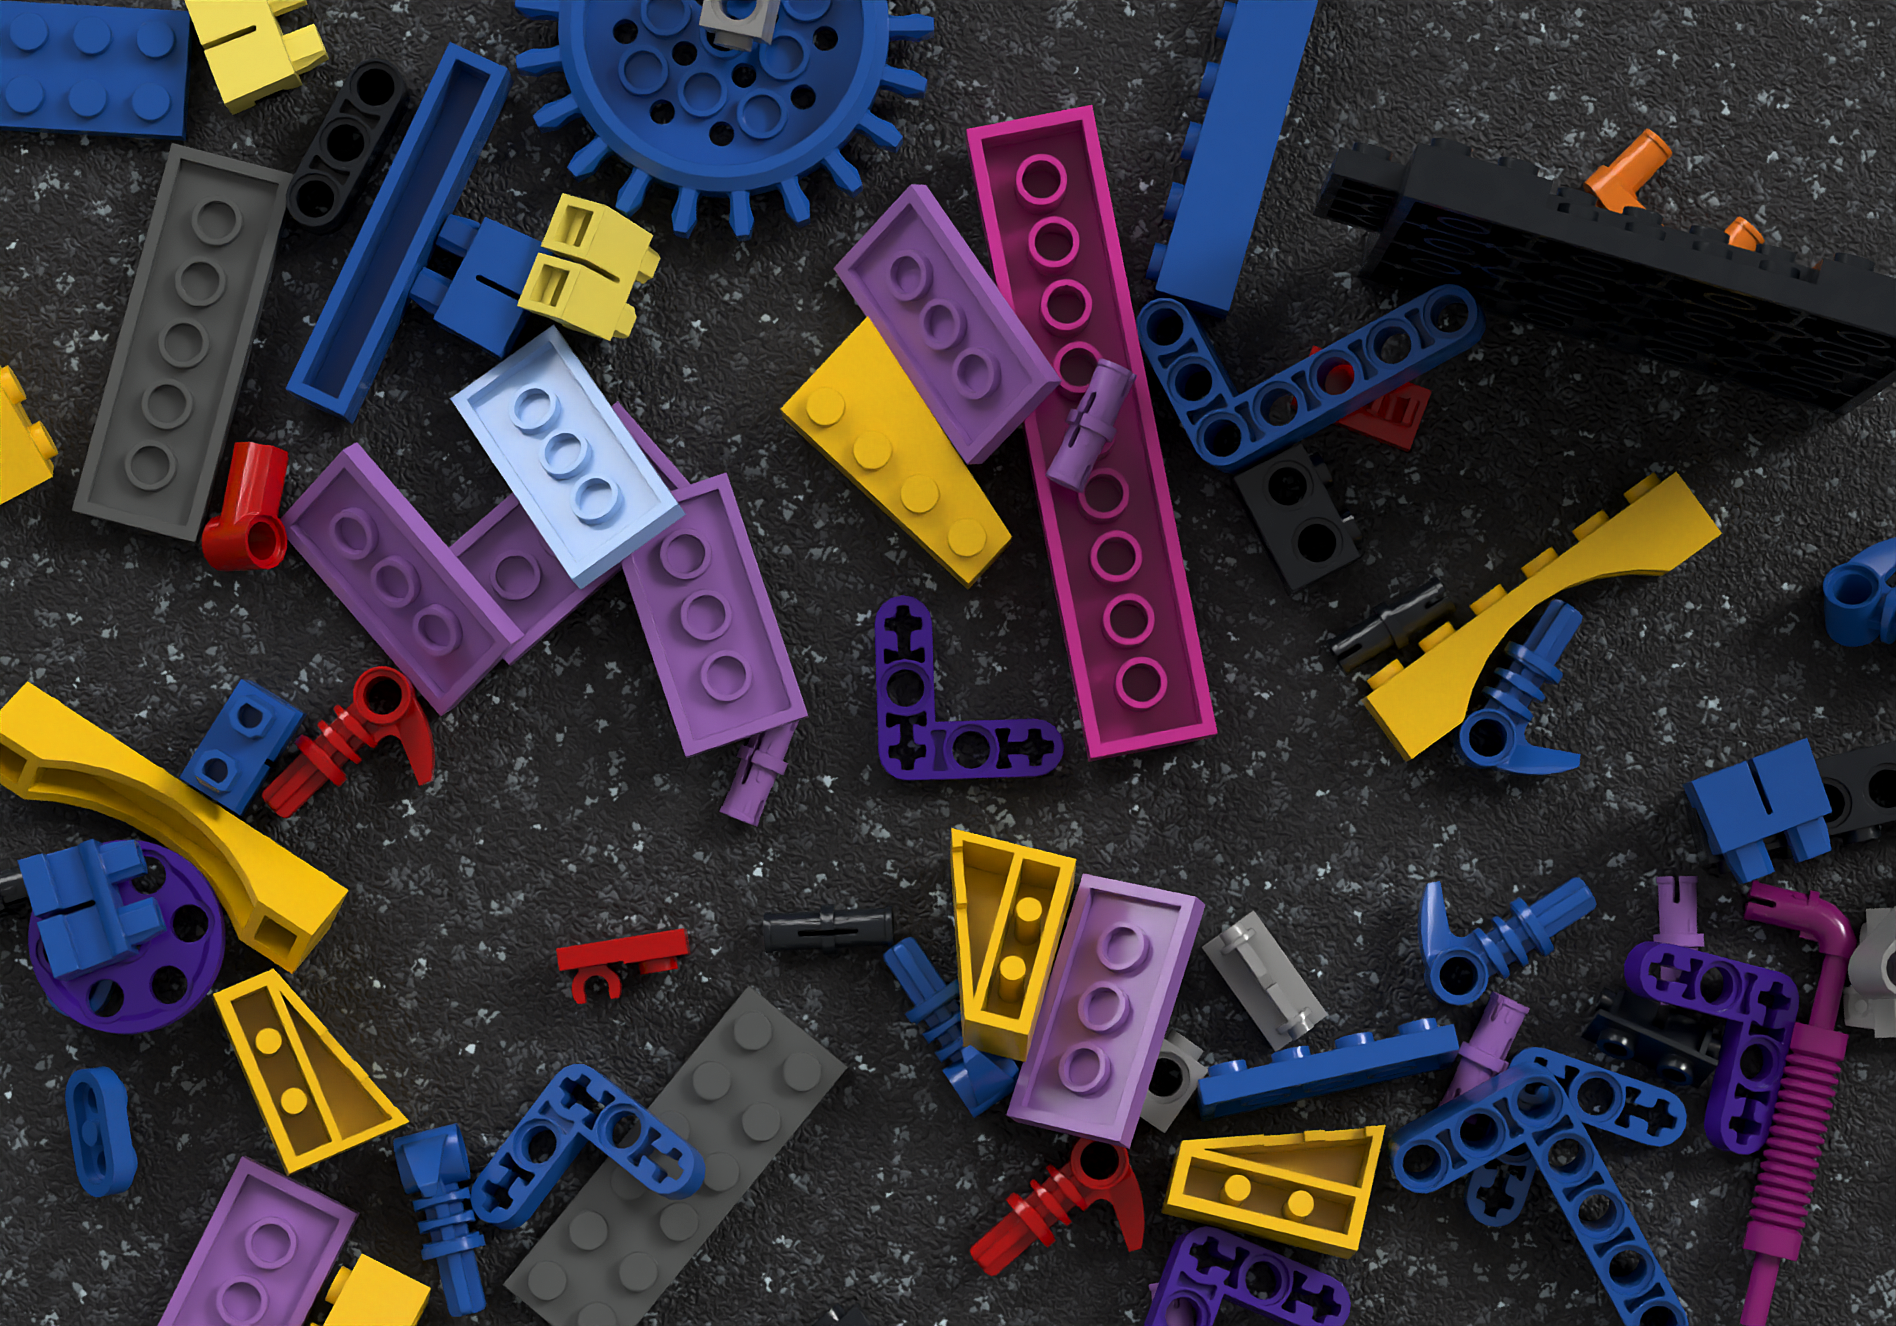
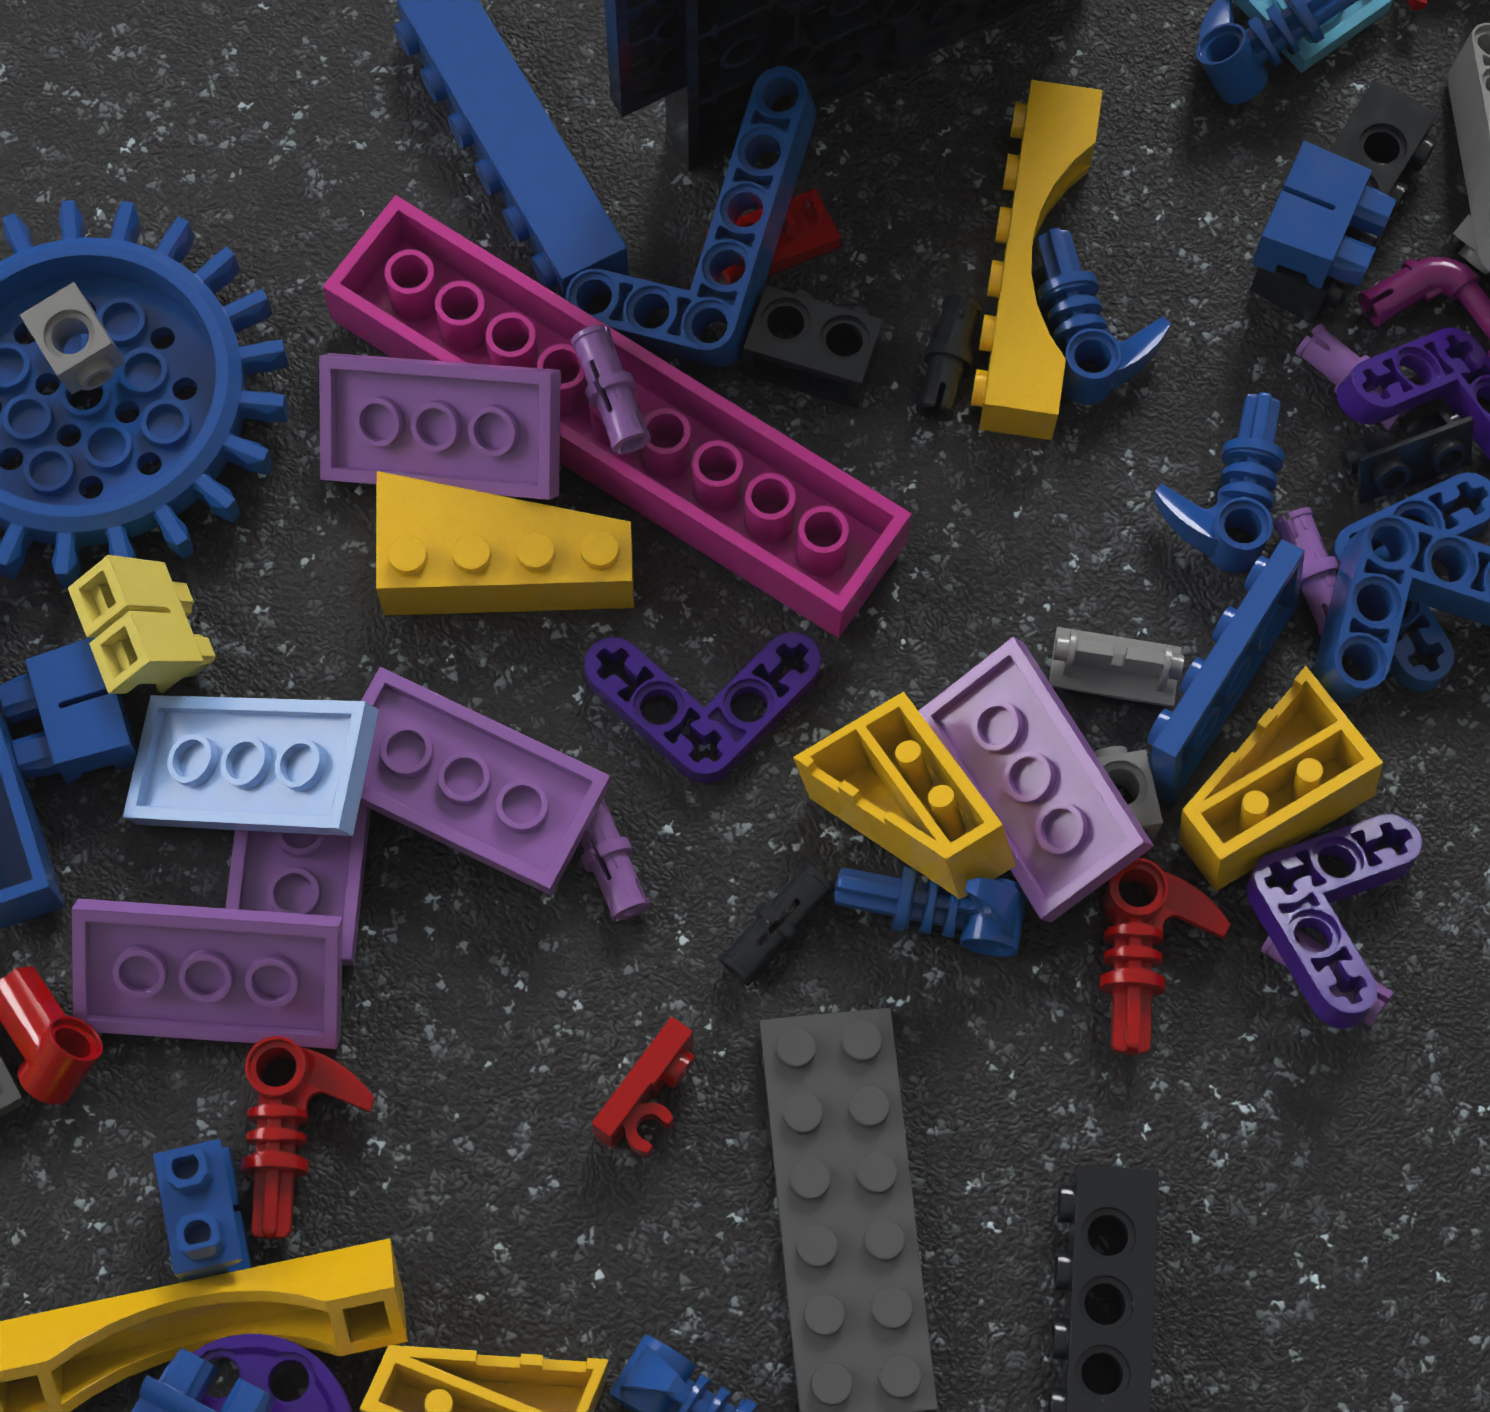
camera: 45 degrees left, 15 degrees down
blue beam [470,1064,706,1230] -> none

